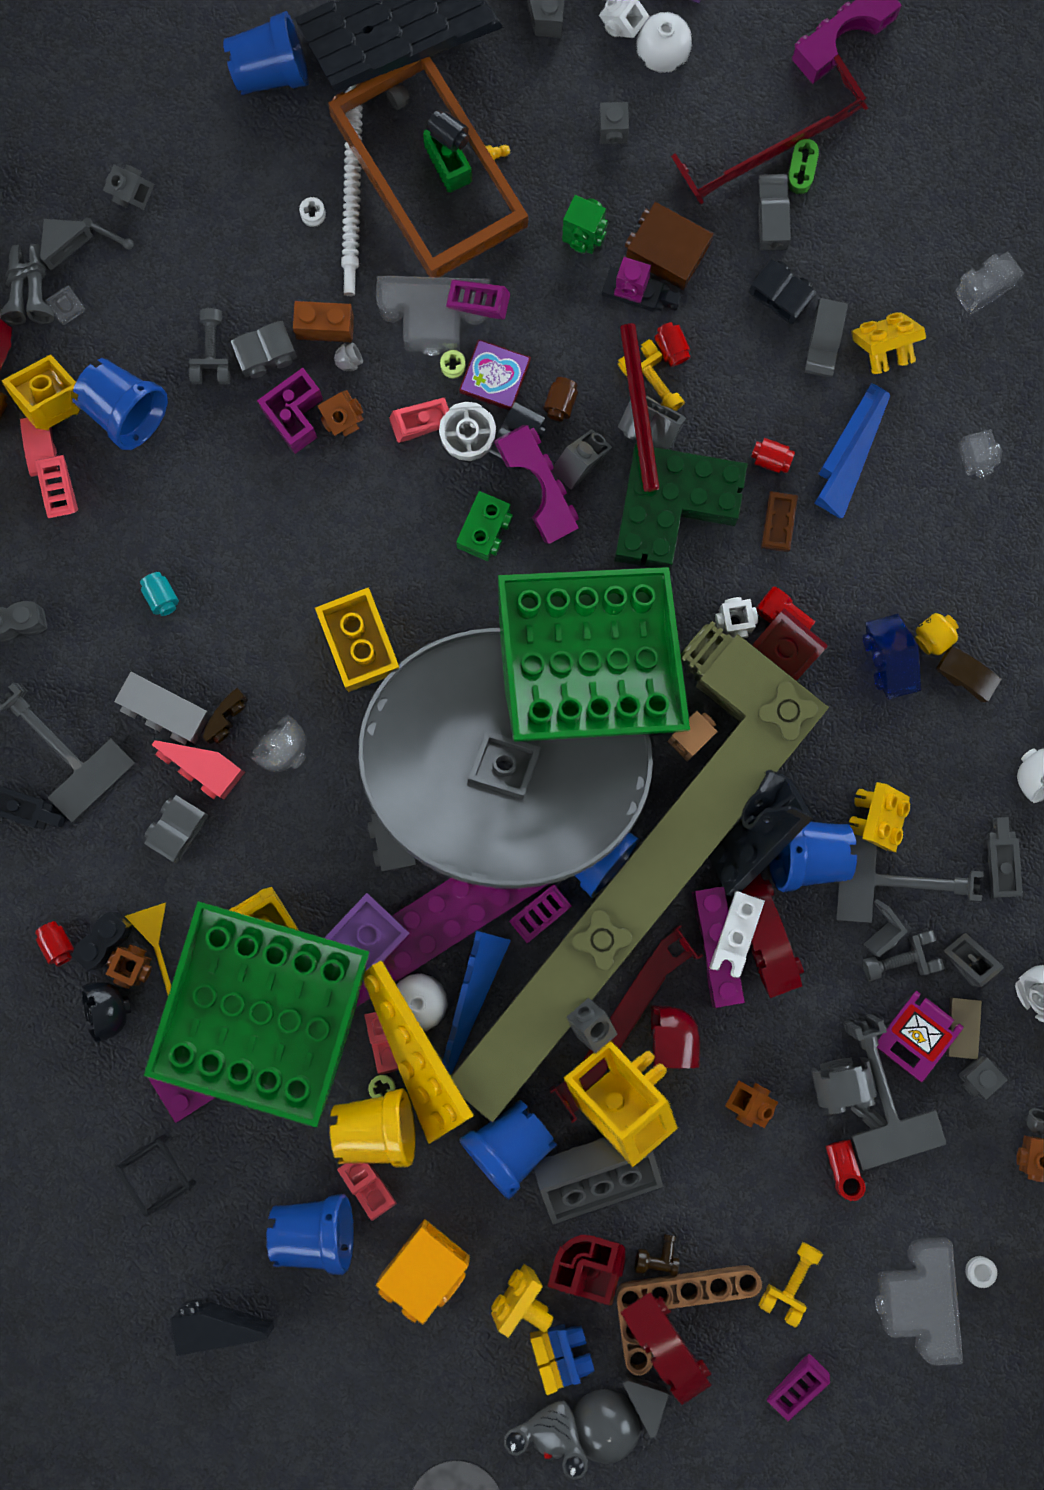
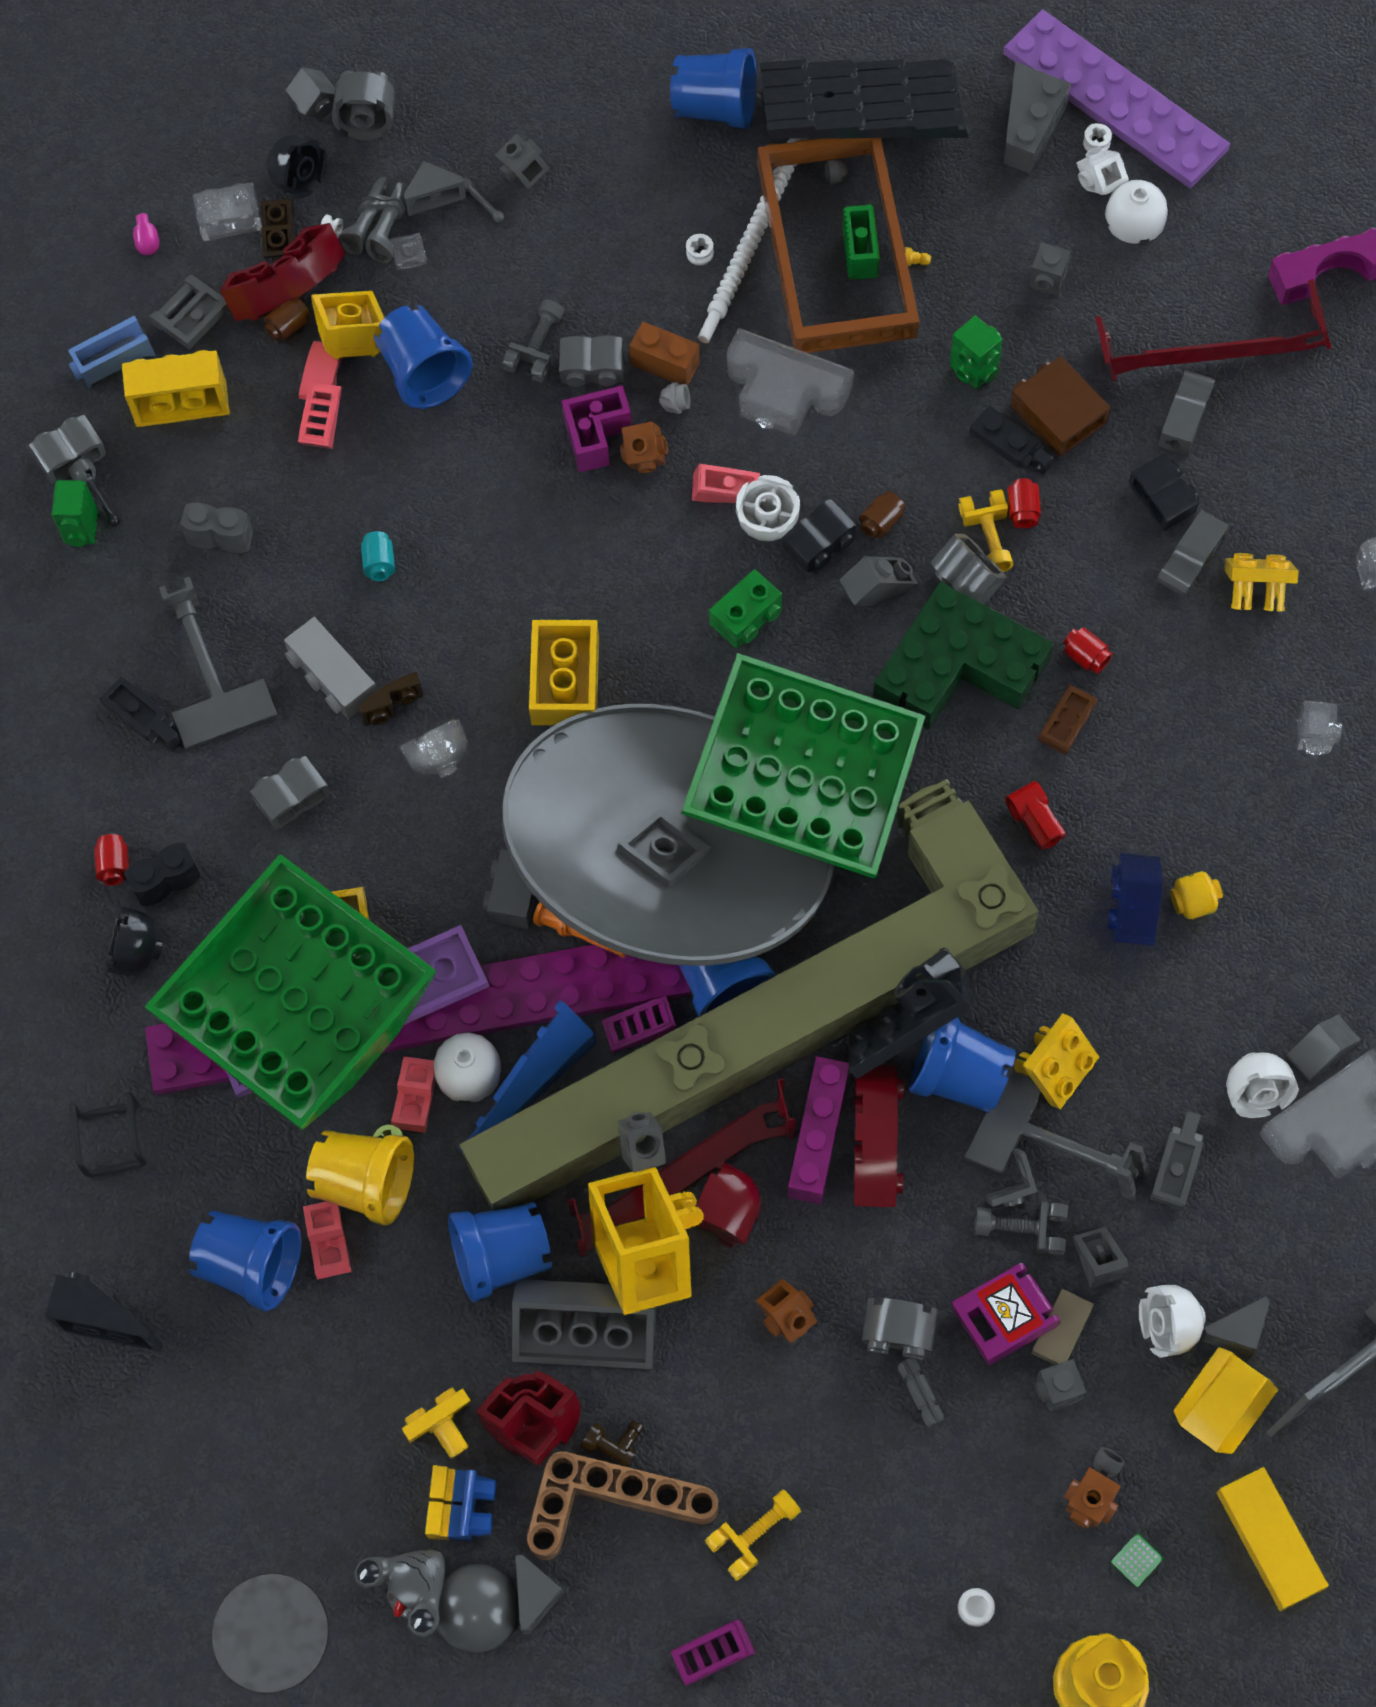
camera: 25 degrees right, 15 degrees down
dark orange brick [106,944,152,989] -> none
yellow piece [125,903,171,996] -> none
coral slope [152,740,245,799] -> none
yellow wing [363,960,474,1144] -> none
light orange brick [376,1219,470,1324] -> none
black brick [426,110,470,152] -> none
yellowish green bush [440,350,466,379] -> none
magenta slope [446,279,510,320] -> none
tile [459,339,531,411] -> none
magenta arch [494,425,579,544] -> none
magenta brick [614,257,651,303] -> none
dark red axle [620,323,659,492] -> none
dark red brick [620,1292,712,1405] -> none
medium nougat brick [667,711,718,762] -> none
white plate [710,891,765,978] -> none
white brick [715,597,758,639] -> none
dark red plate [752,608,828,681] -> none
bright green beam [787,139,819,194] -> none
blue wedge [814,383,890,518] -> none
red piece [825,1139,866,1201] -> none
dark grey piece [843,1014,947,1170] -> none
clear brick [876,1237,963,1366] -> none
dark brown slope [936,646,1001,702] -> none

